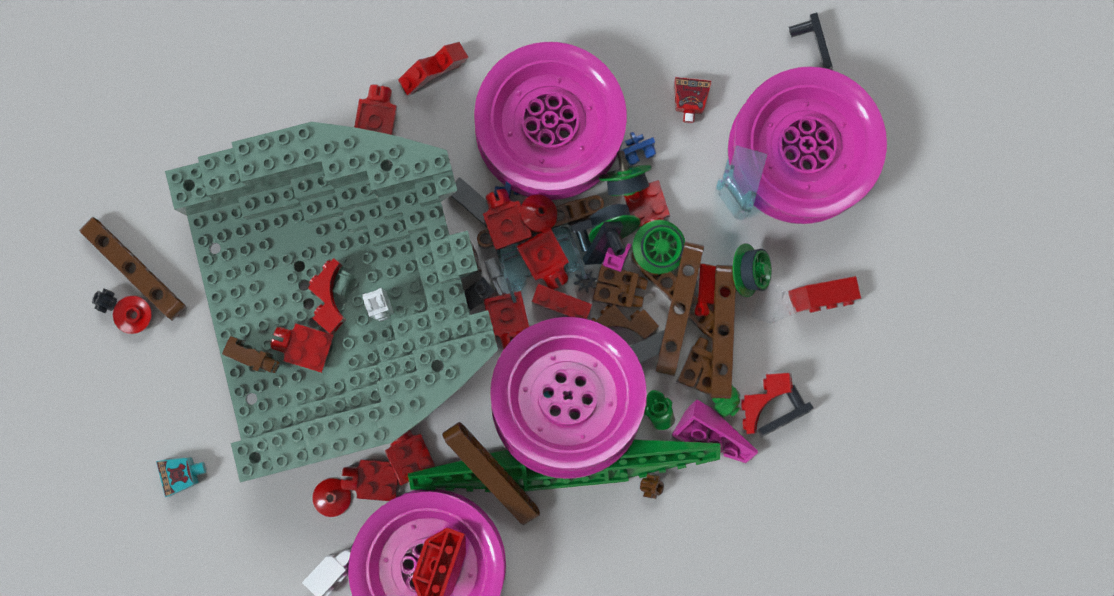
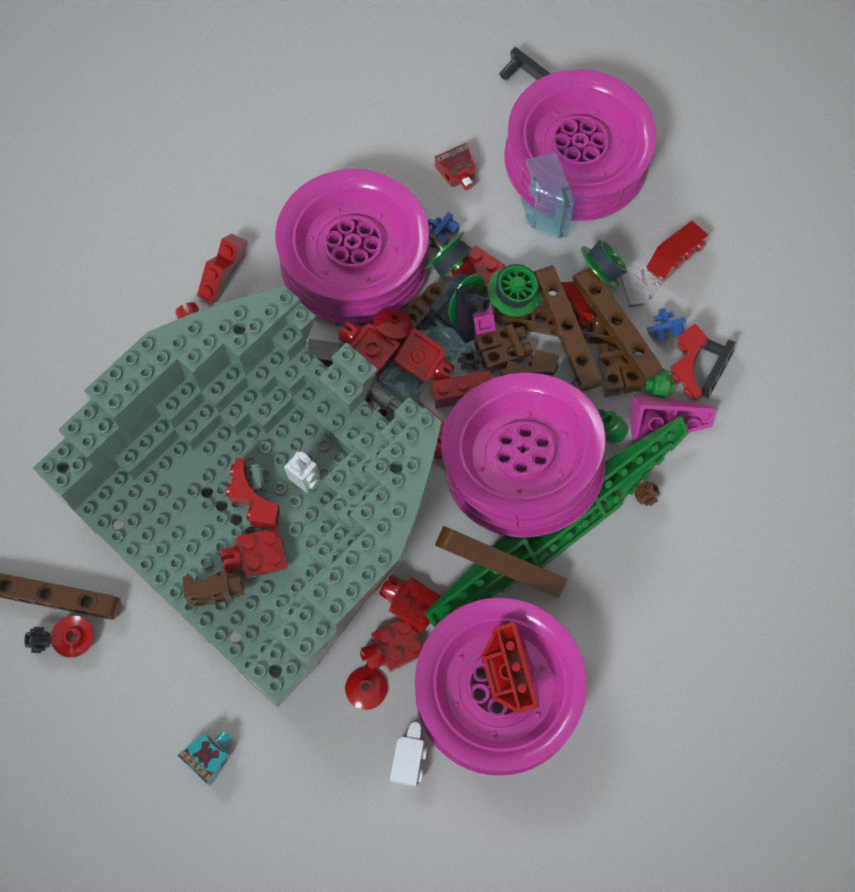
camera: 35 degrees left, 15 degrees down
none -> blue hips [647,308,686,342]

